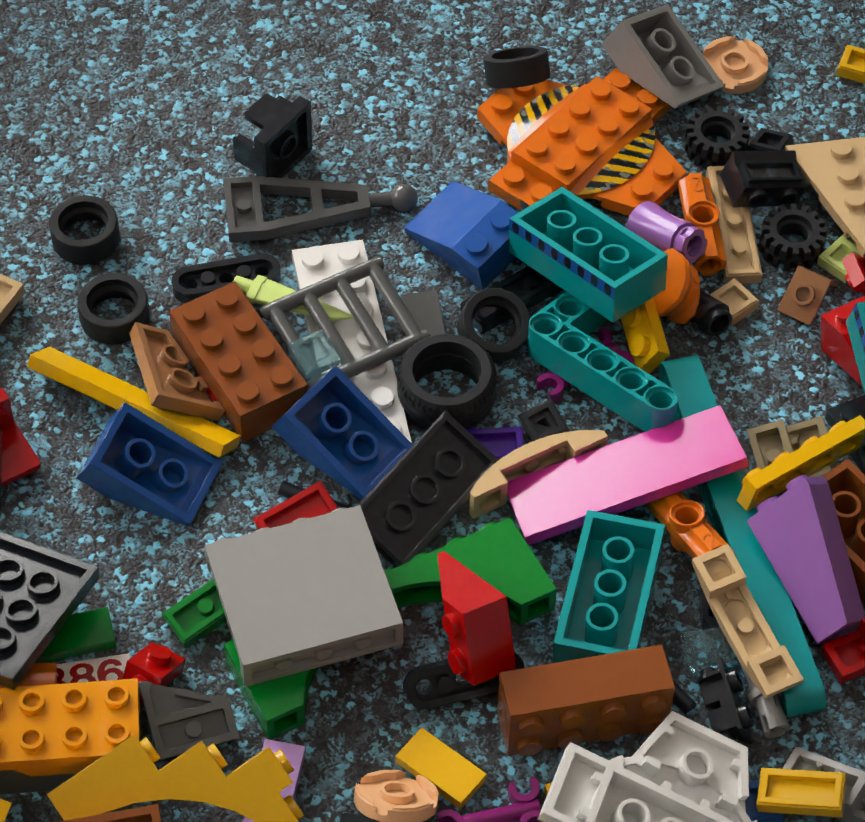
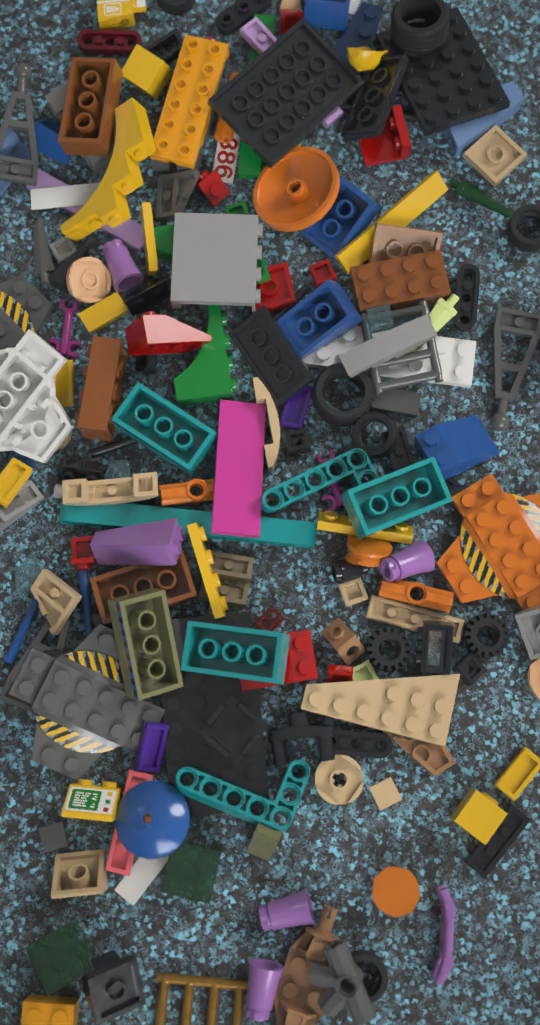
camera: 115 degrees right, 25 degrees up
black tyre [78,273,149,344] -> none
none -> medium lavender plant [103,239,144,292]
none -> black hinge [123,277,171,317]
none -> yellow tile [140,202,158,276]
none -> orange dish [253,146,340,232]
none -> clear red piece [254,606,285,631]
none -> red tile [308,259,338,289]
none -> light grey slope [339,314,438,378]
none -> dark green bar [449,178,515,220]

